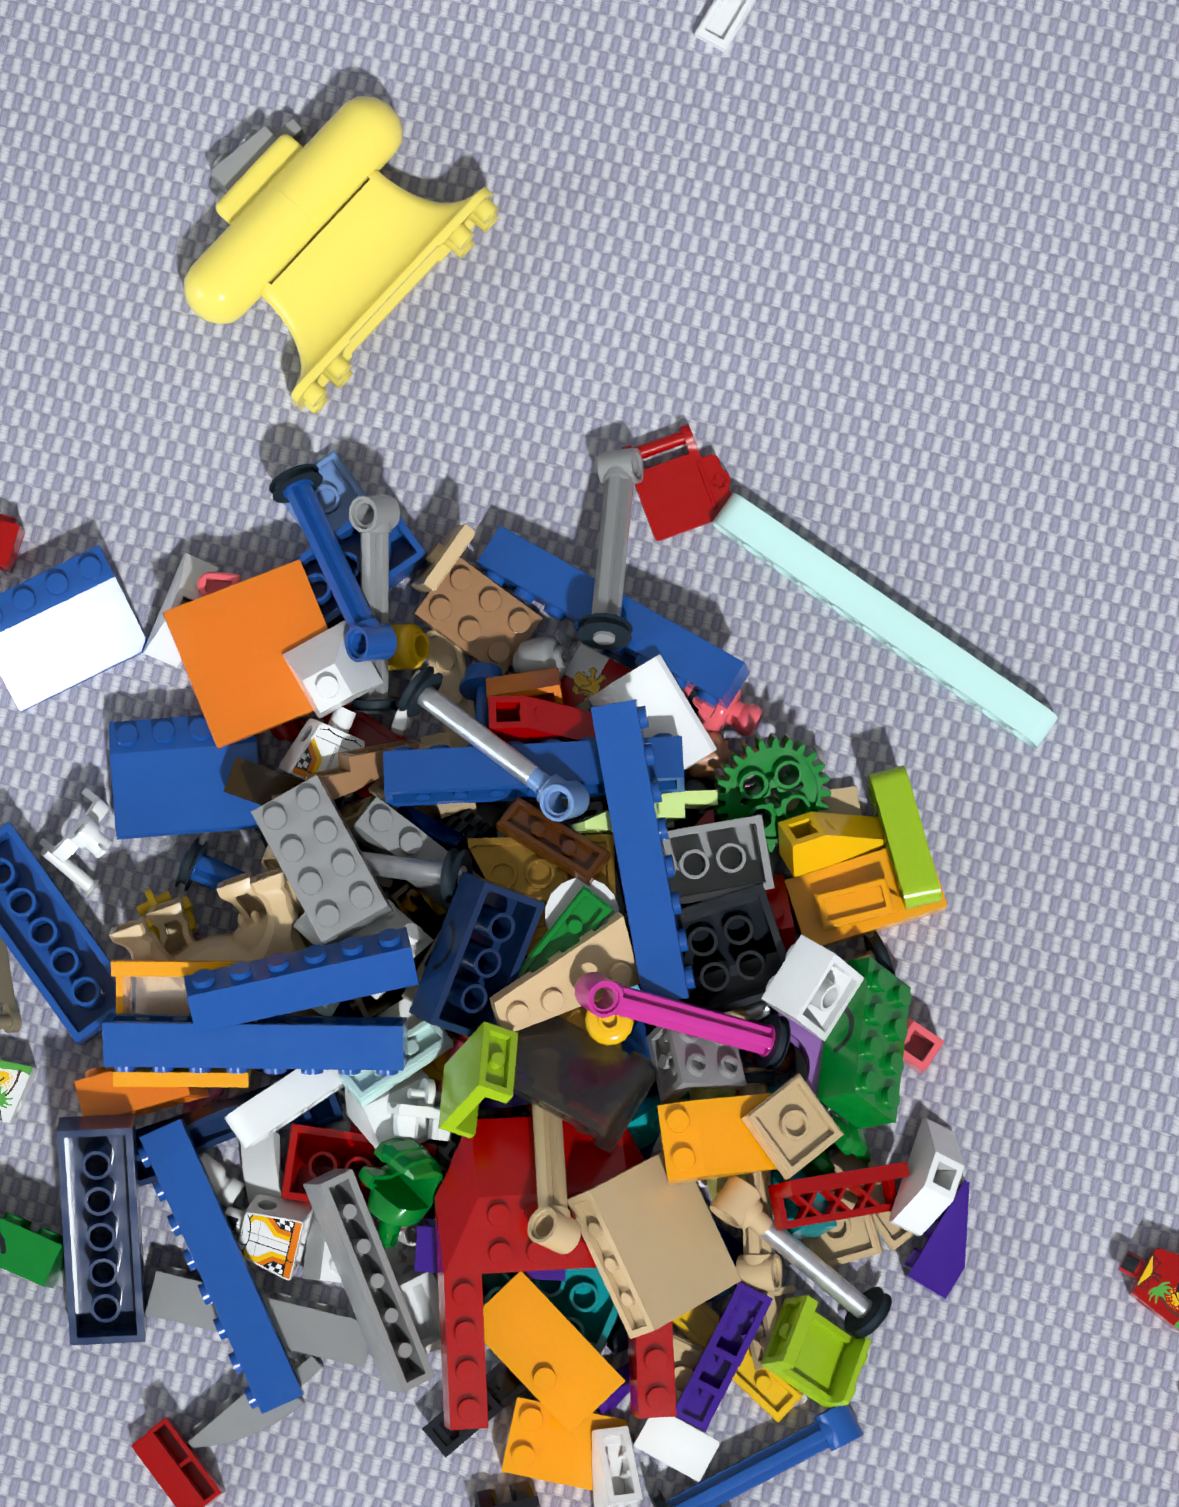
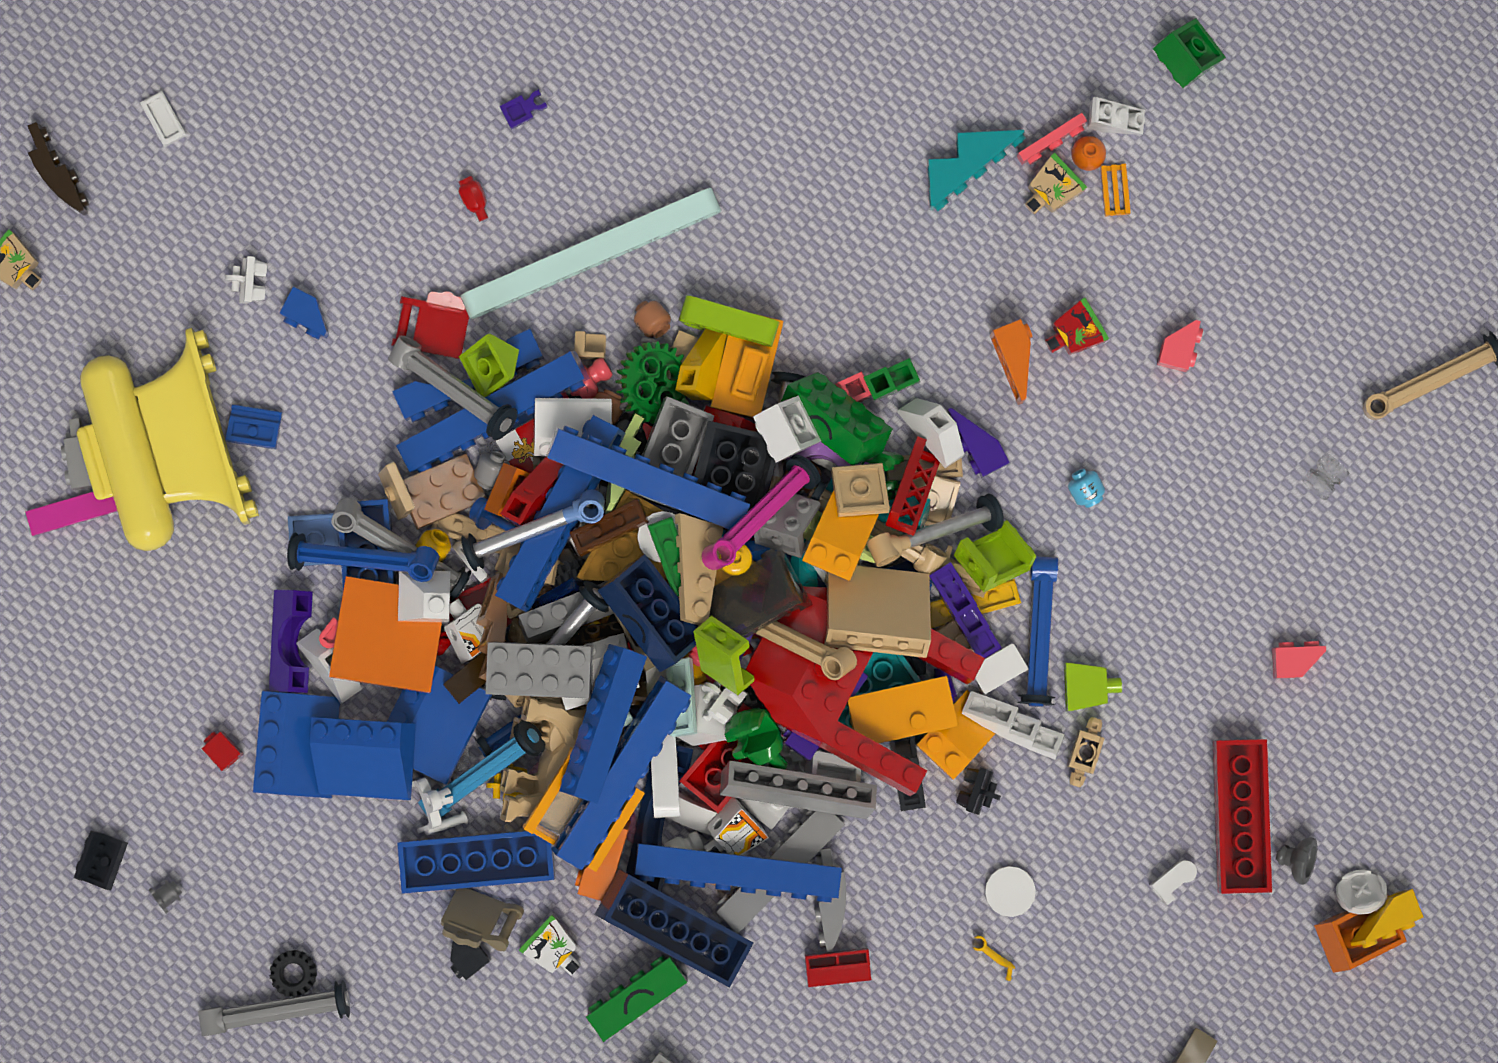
camera: 65 degrees left, 5 degrees up
none -> dark pink tile [25,492,117,536]
none -> white hips [225,256,267,304]
none -> blue plate [225,404,283,450]
none -> dark purple arch [269,590,313,693]
none -> blue slope [279,287,329,340]
none -> blue slope [310,717,416,800]
none -> blue arch [392,329,544,423]
none -> dark azure piece [418,720,545,817]
none -> red plant [458,176,488,222]
none -> lime slope [459,333,519,397]
none -> dark purple plate [499,89,548,130]
none -> tan panel [574,331,606,360]
none -> nougat head [634,301,671,338]
none -> green brick [863,358,921,400]
none -> orange slope [990,319,1033,405]
none -> medium azure head [1068,469,1105,508]

